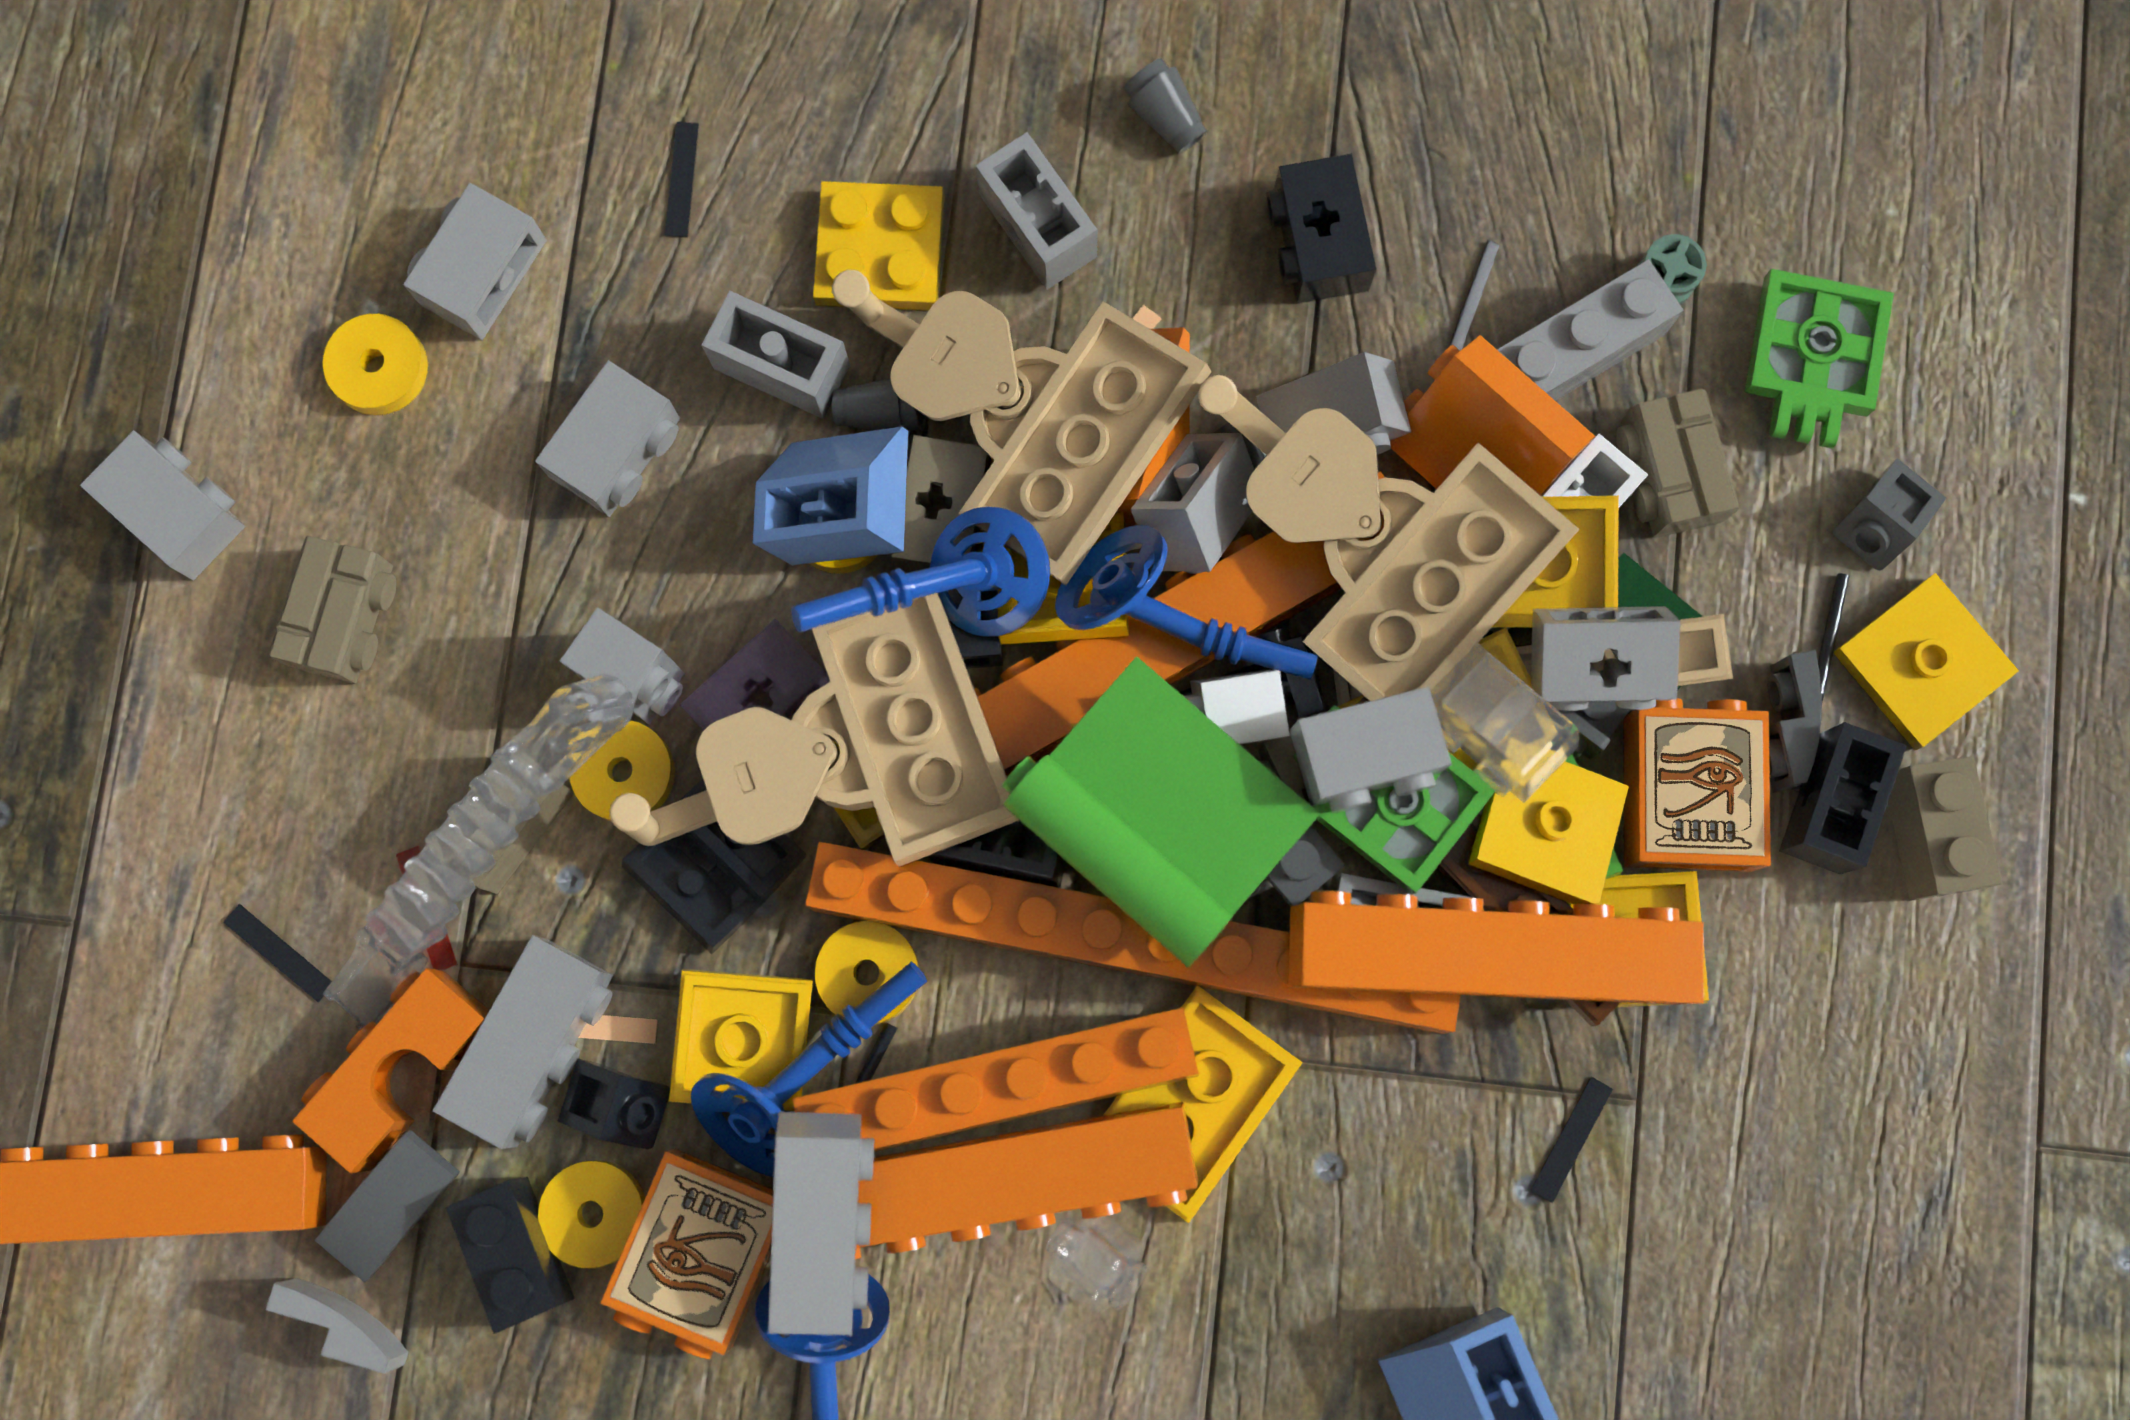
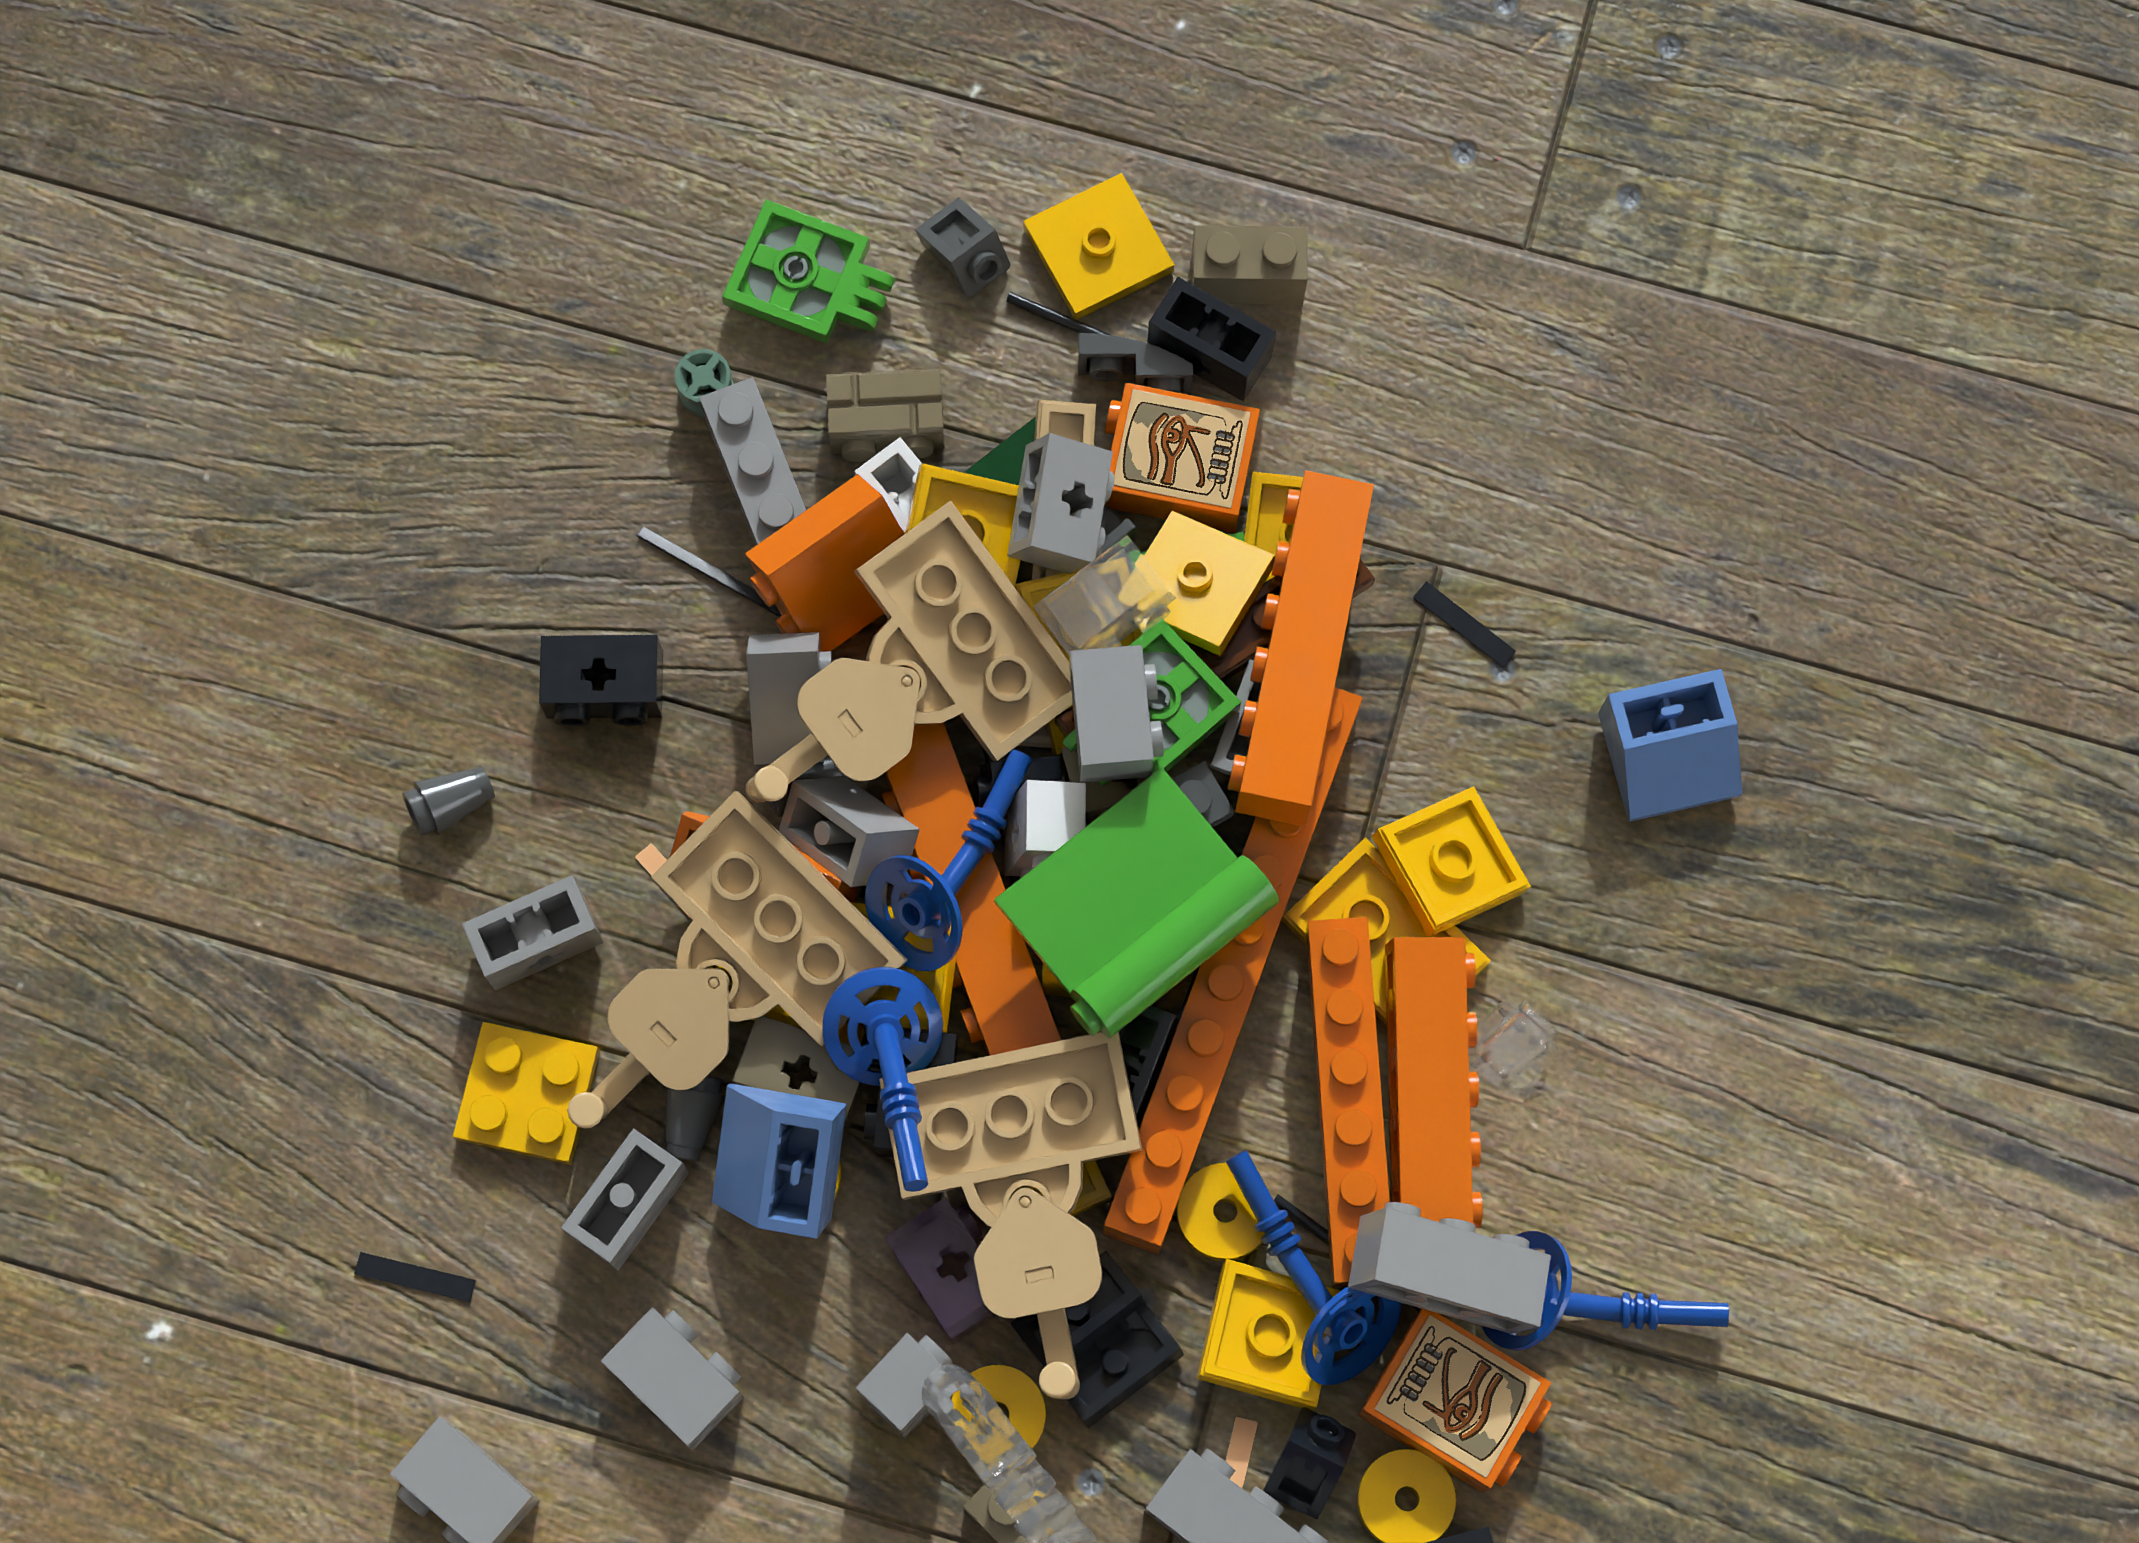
camera: 85 degrees left, 5 degrees down
none -> yellow plate [1371,786,1531,937]

